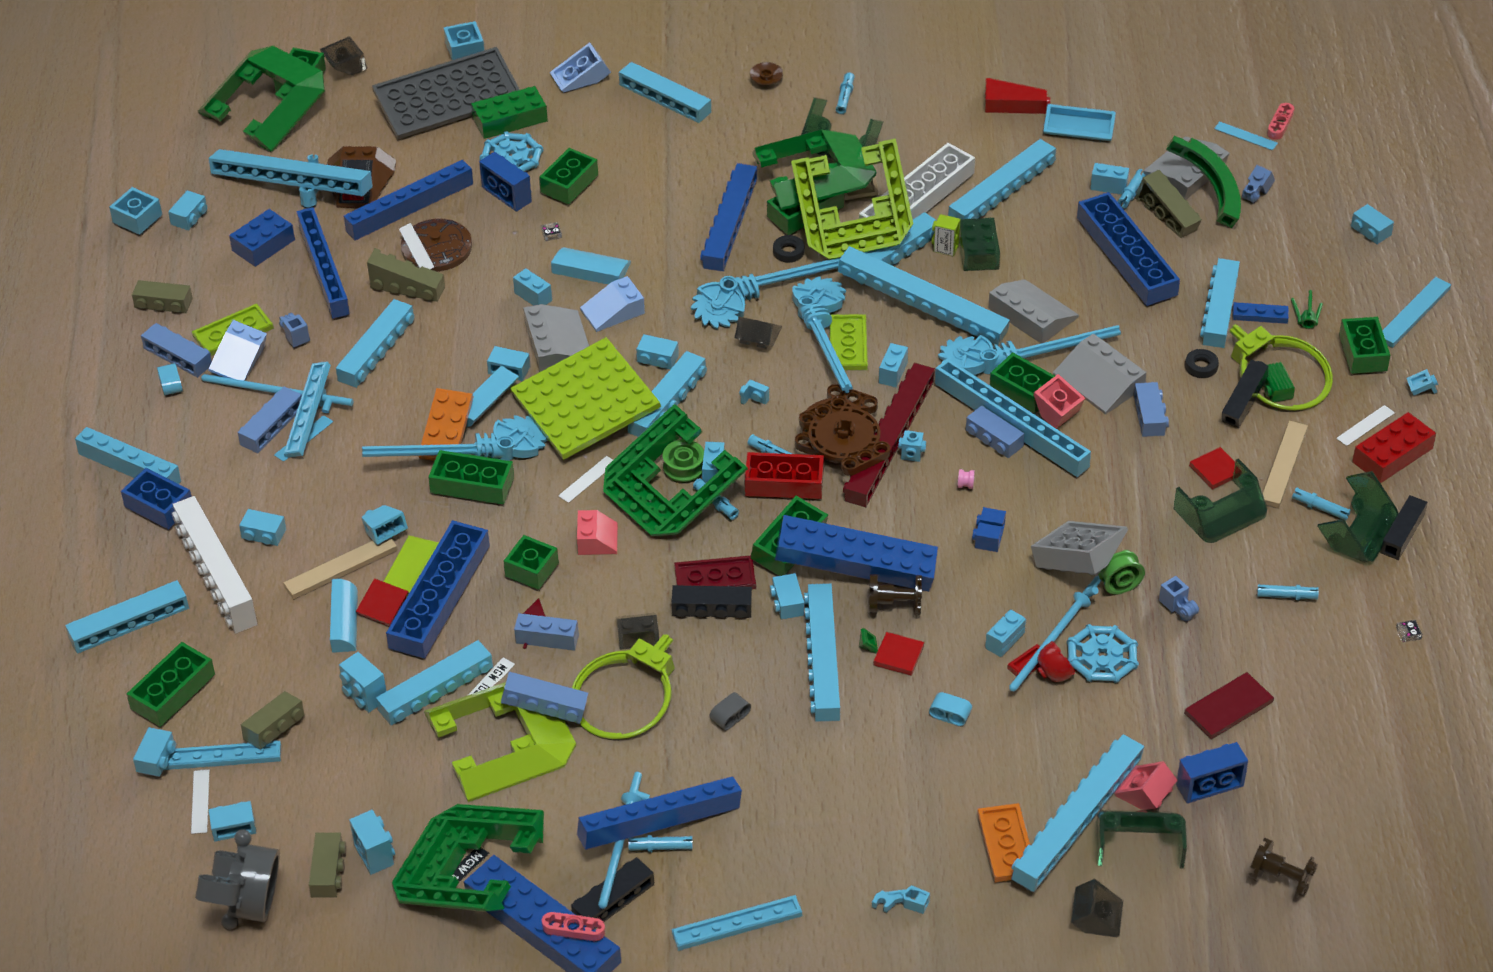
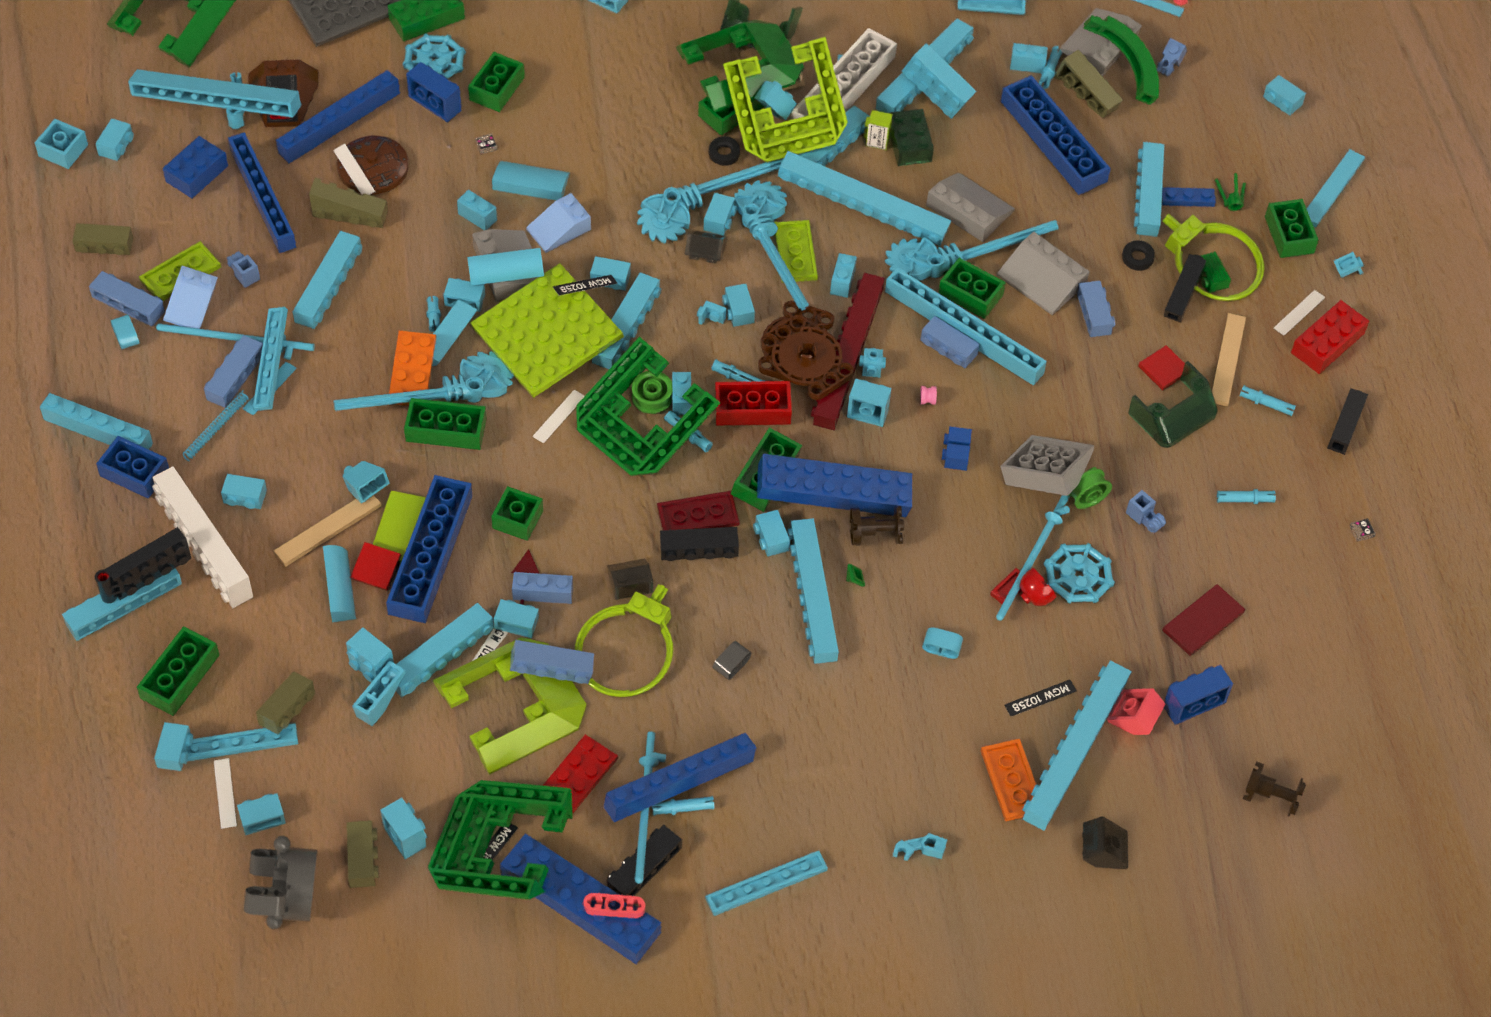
camera: 10 degrees left, 10 degrees up
coral slope [577,510,618,555] -> none
blue brick [700,163,757,272] -> none
red tile [873,632,924,676] -> none
medium azure brick [985,610,1026,657] -> none
coral slope [1033,374,1085,429] -> none
clear green windscreen [1097,809,1187,869] -> none
clear green windscreen [1317,471,1399,563] -> none
none -> black hinge [95,527,192,604]
none -> medium azure piece [183,390,249,461]
none -> medium azure slope [352,661,406,727]
none -> medium azure pin [426,296,441,332]
none -> medium azure brick [467,248,544,285]
none -> medium azure brick [494,599,539,638]
none -> red plate [542,734,618,814]
none -> black sticker [553,275,617,296]
none -> medium azure brick [704,193,737,236]
none -> medium azure brick [722,284,755,327]
none -> medium azure brick [754,81,797,120]
none -> medium azure brick [847,379,892,427]
none -> medium azure brick [902,43,976,119]
none -> black sticker [1004,679,1077,717]

